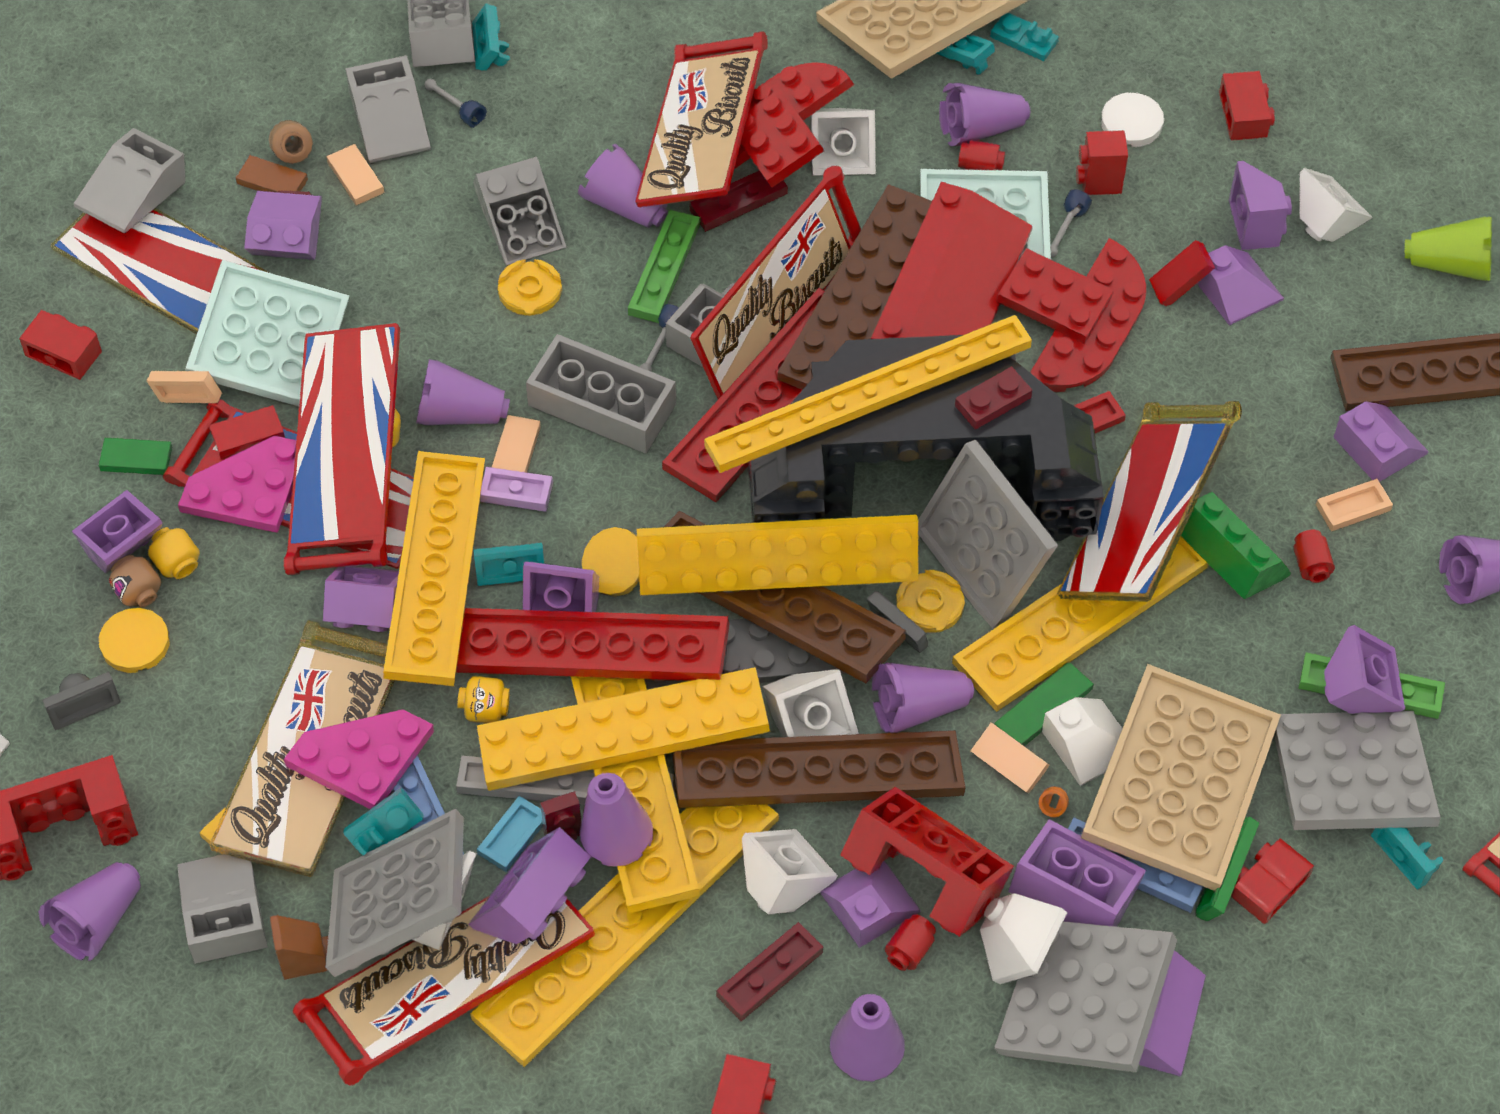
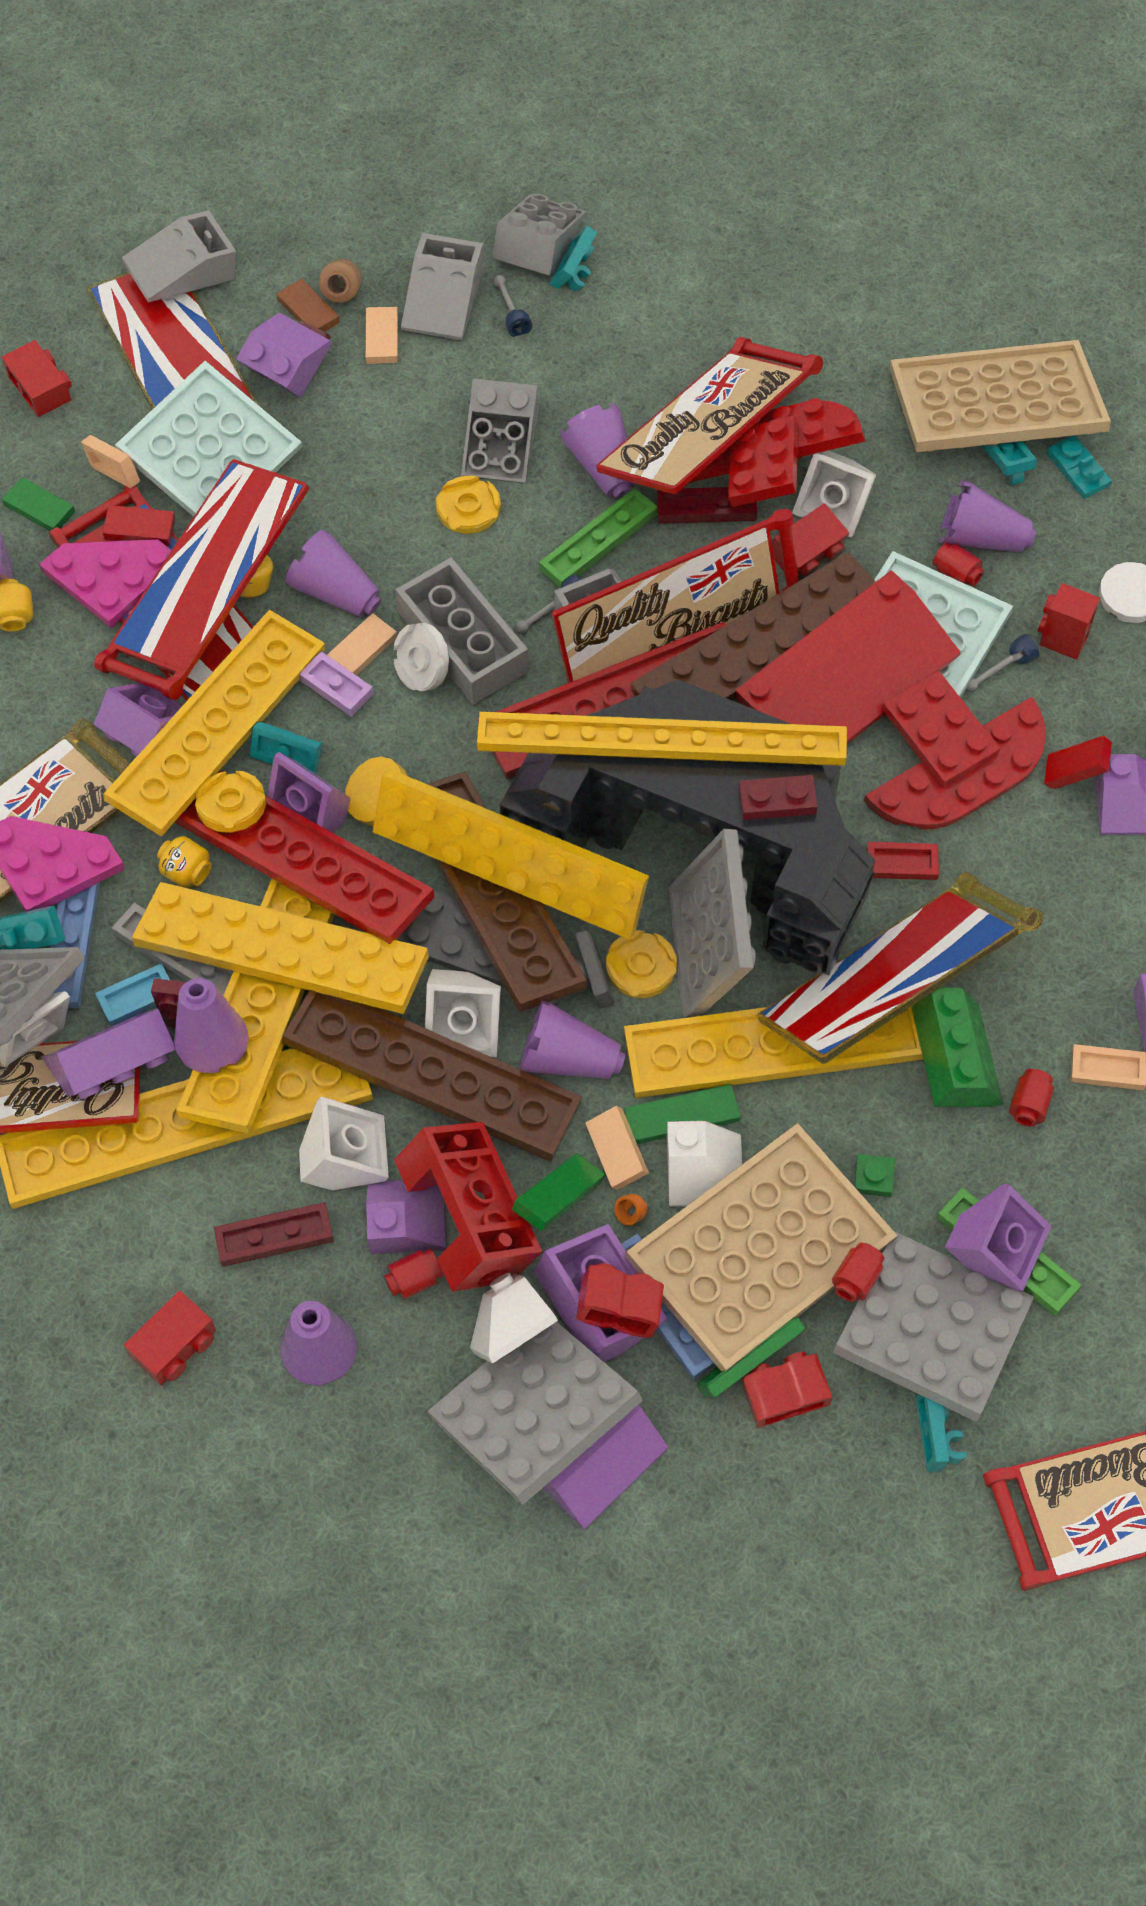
camera: 30 degrees right, 5 degrees up
none -> yellow tile [195,771,266,833]
none -> white tile [394,623,449,691]
none -> green tile [512,1153,606,1232]
none -> red brick [576,1263,664,1338]
none -> red brick [772,503,849,577]
none -> red brick [832,1242,885,1302]
none -> green plate [854,1154,895,1197]

